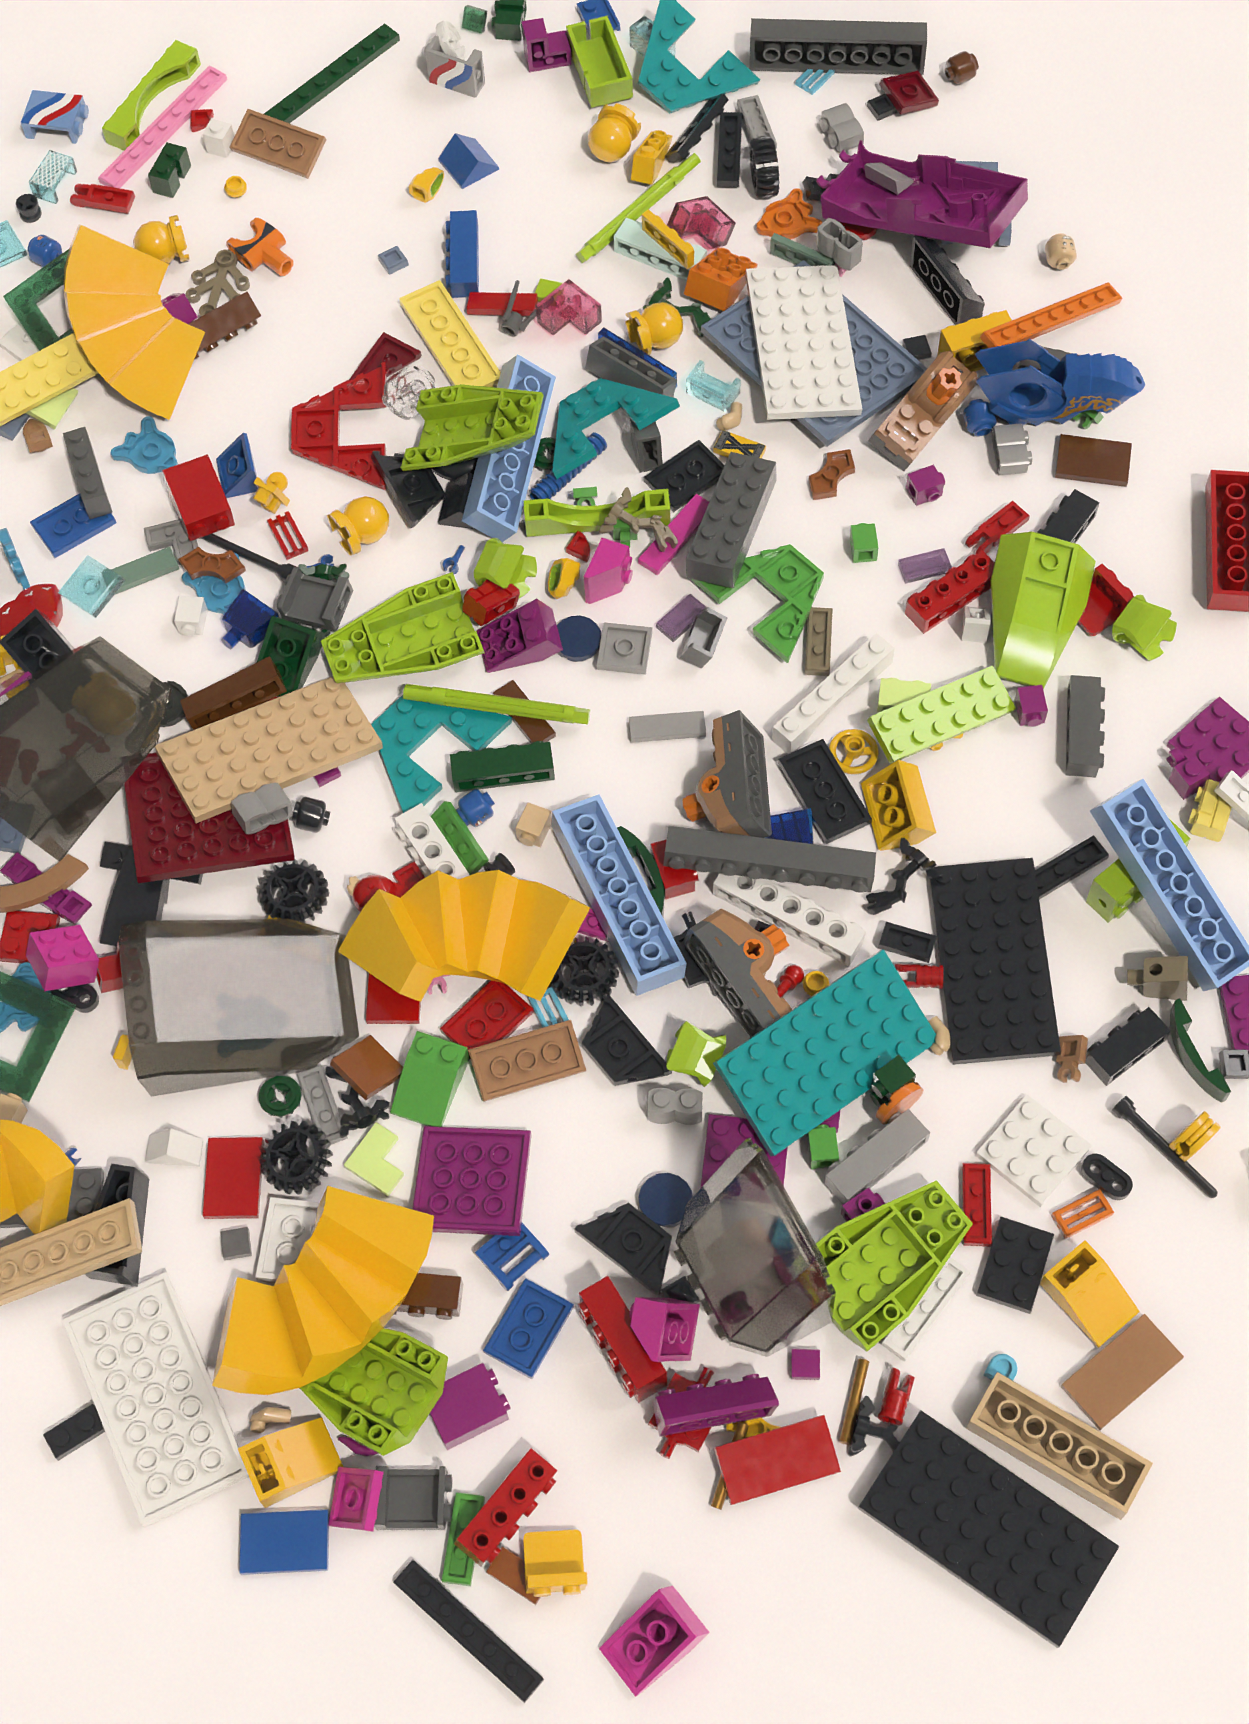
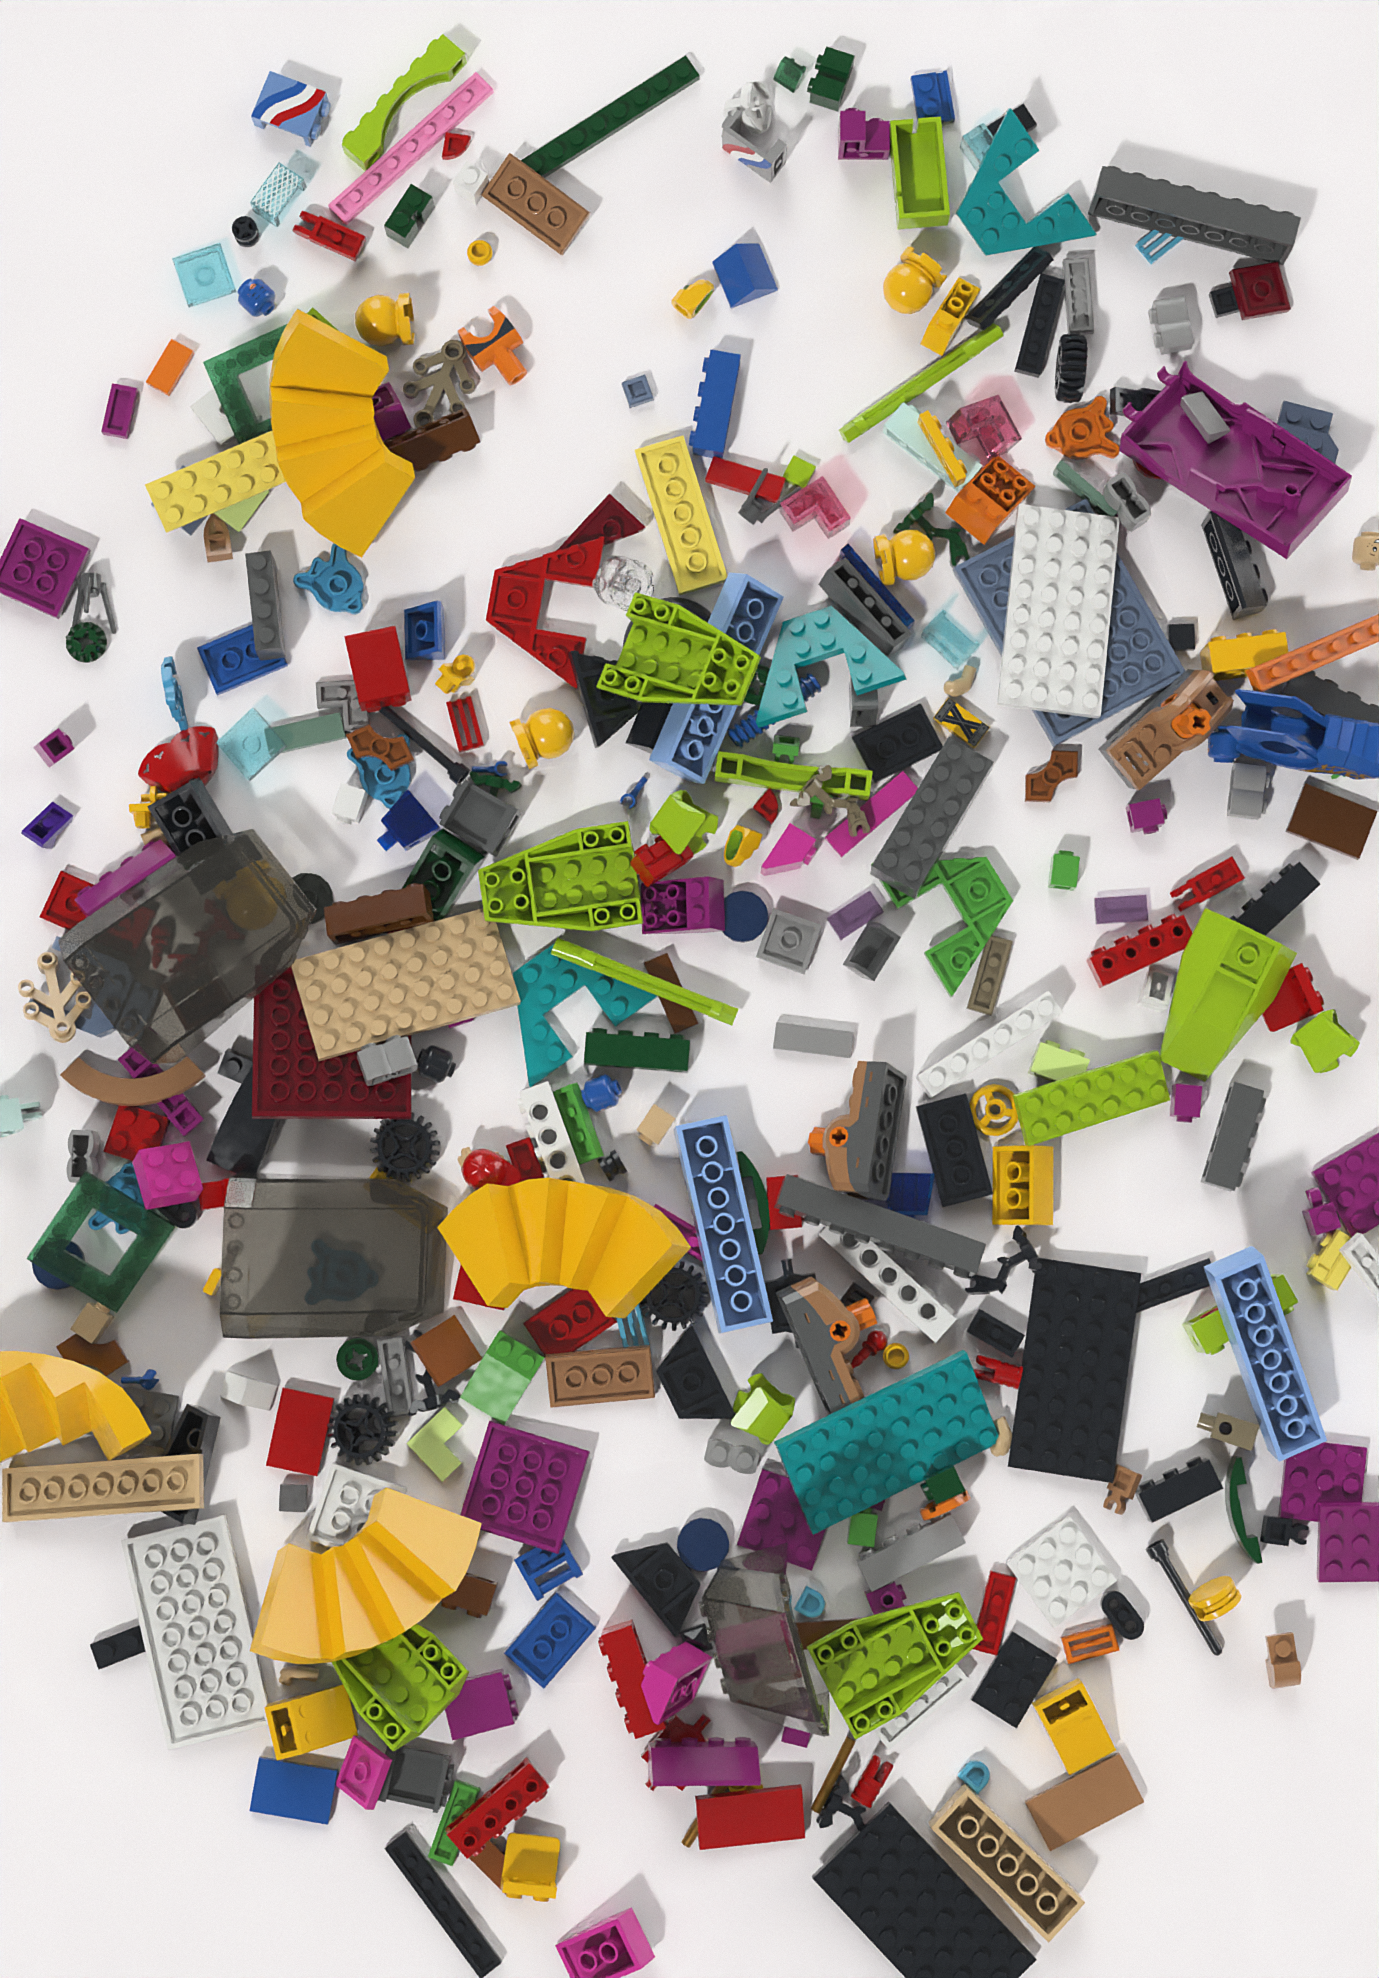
camera: 10 degrees right, 20 degrees up
reddish brown head [944,51,979,85] -> none

